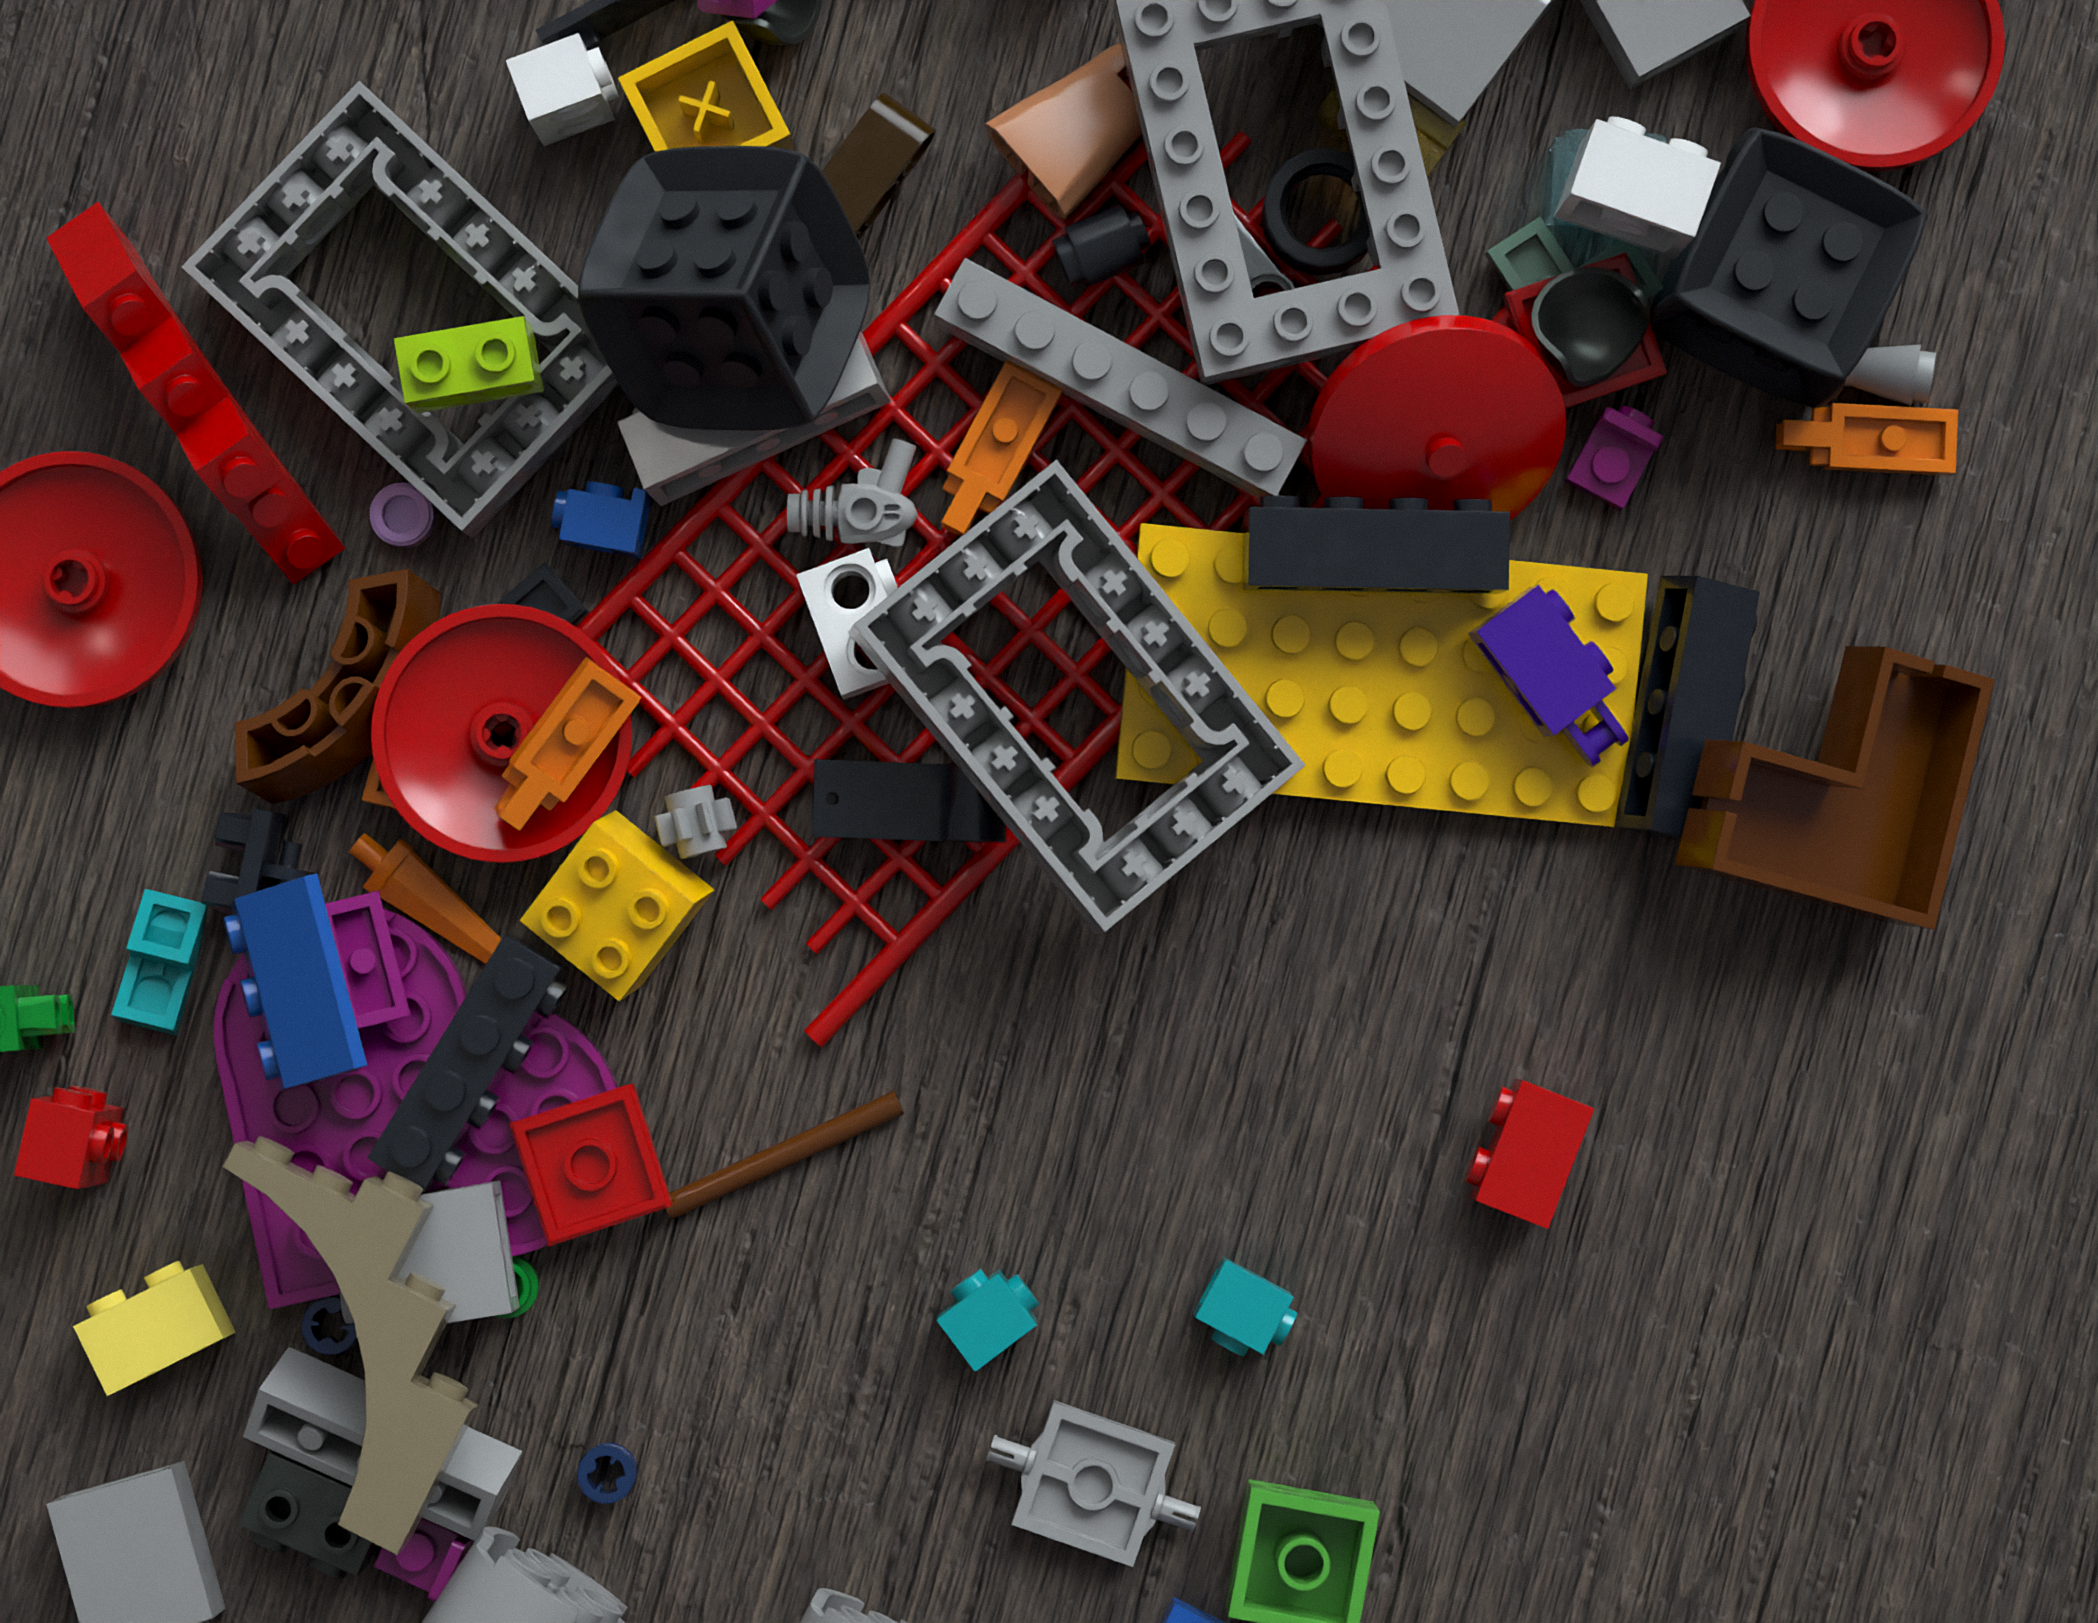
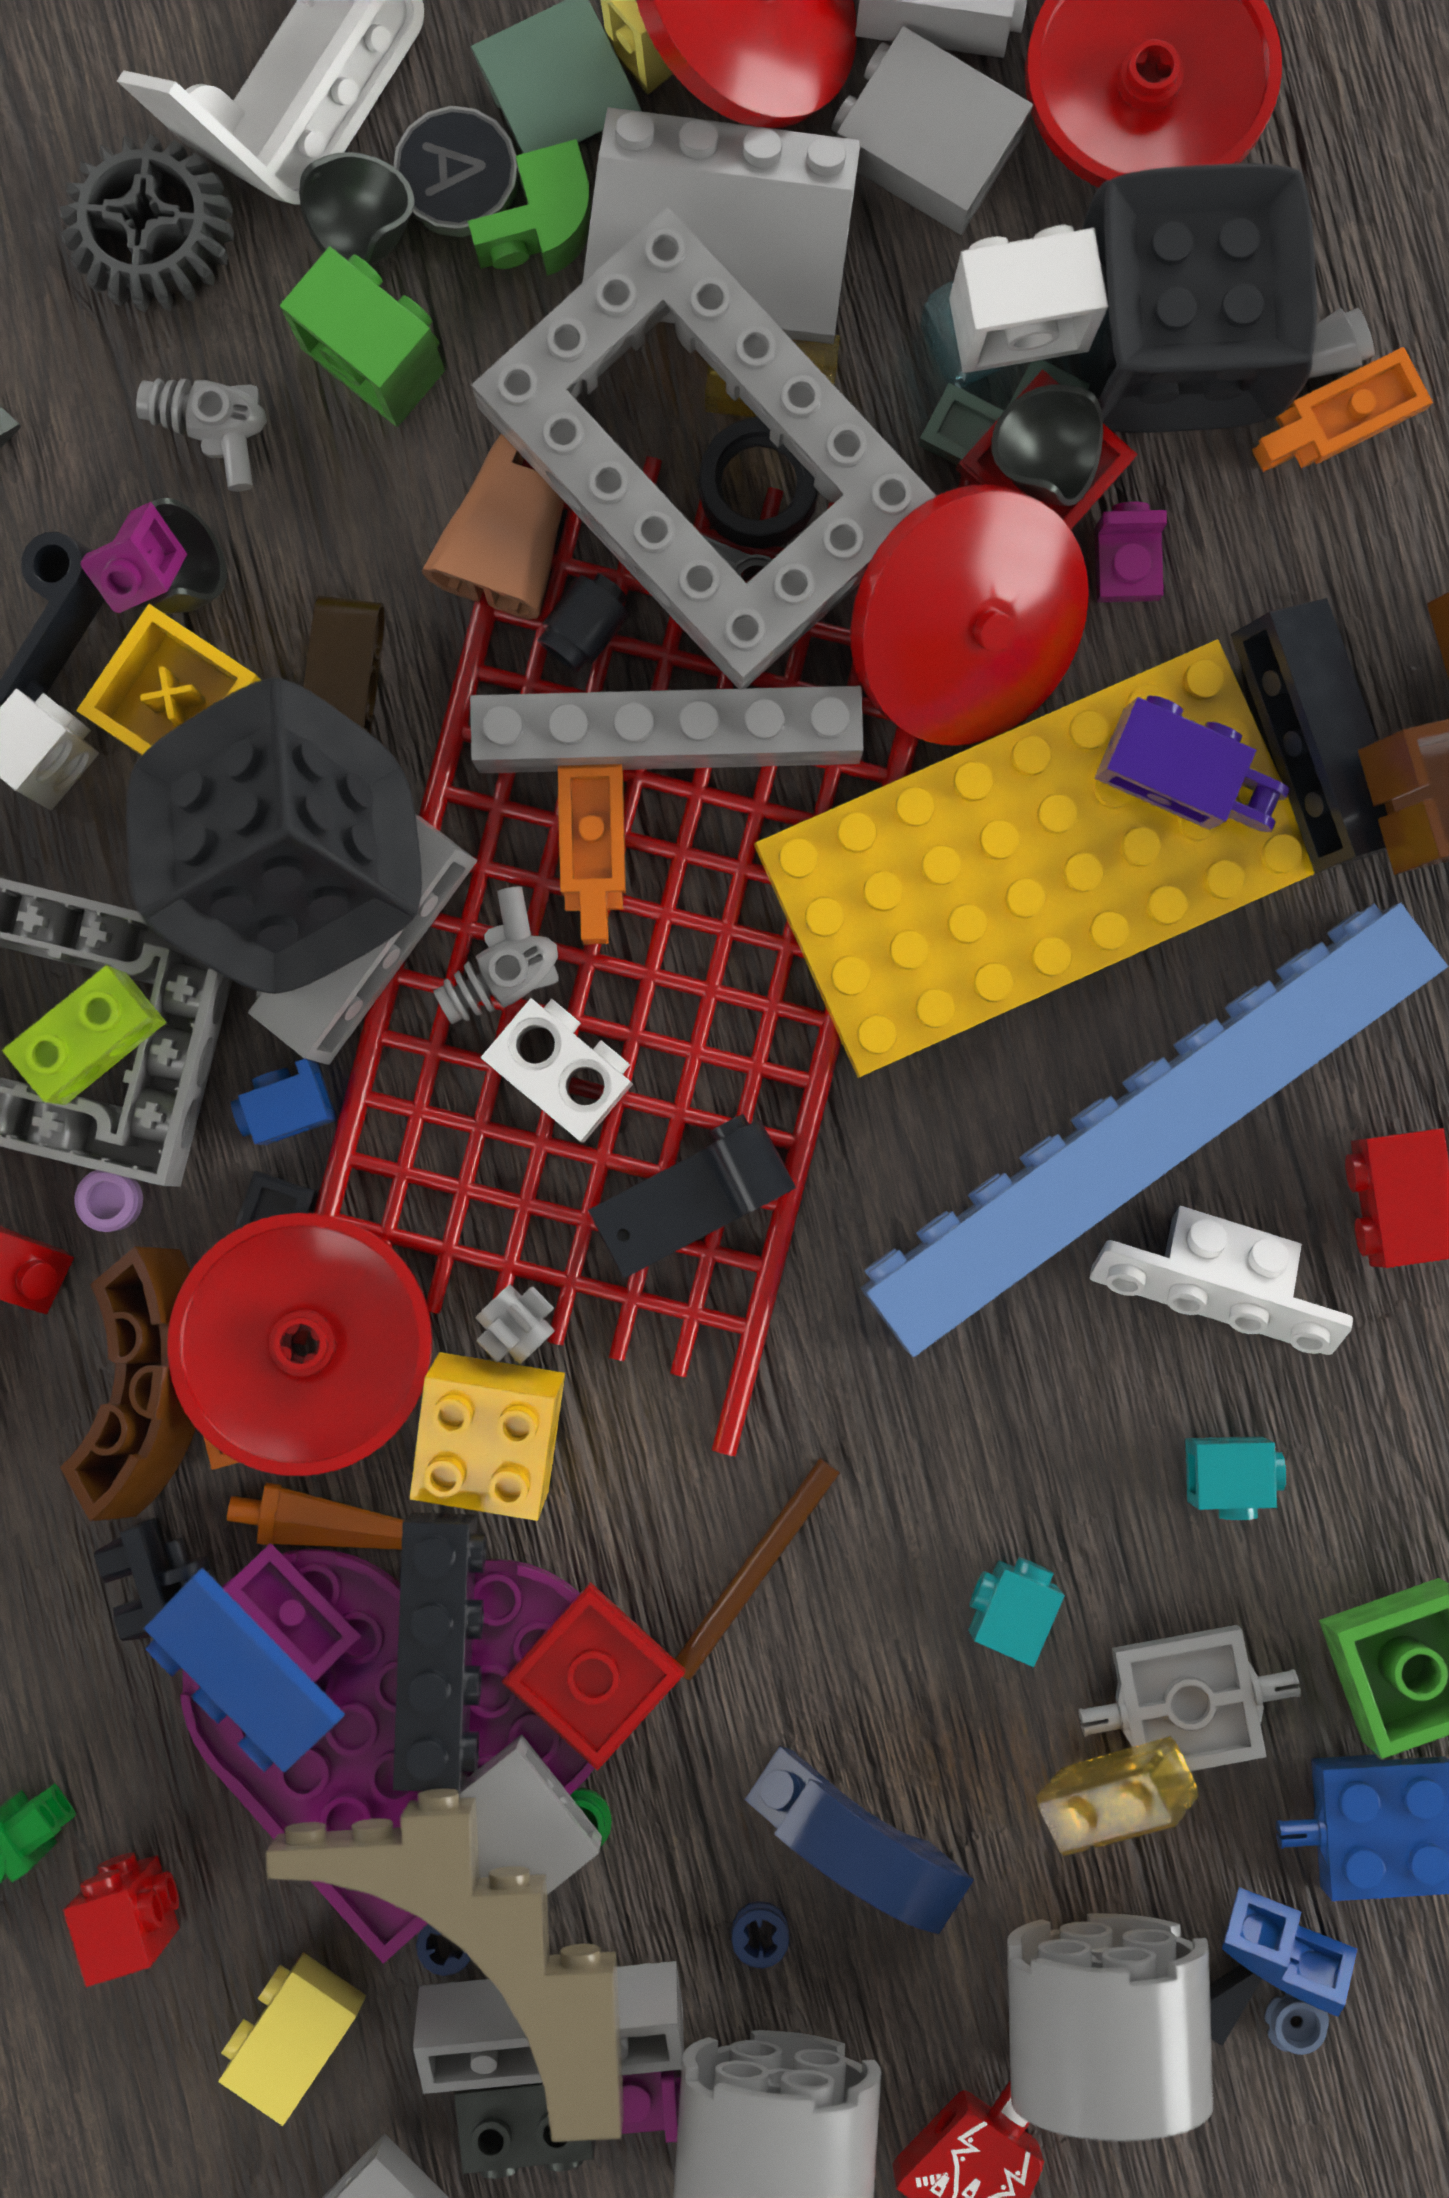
camera: 25 degrees left, 0 degrees up
teal slope [111,889,209,1036] -> none
orange hinge [493,657,641,831] -> none
light grey brick [848,460,1305,934] -> none
black brick [1243,495,1510,594] -> none
none -> dark blue arch [745,1746,974,1934]
none -> medium blue brick [860,903,1448,1357]
none -> clear yellow brick [1036,1736,1199,1856]
none -> white bracket [1089,1206,1353,1355]

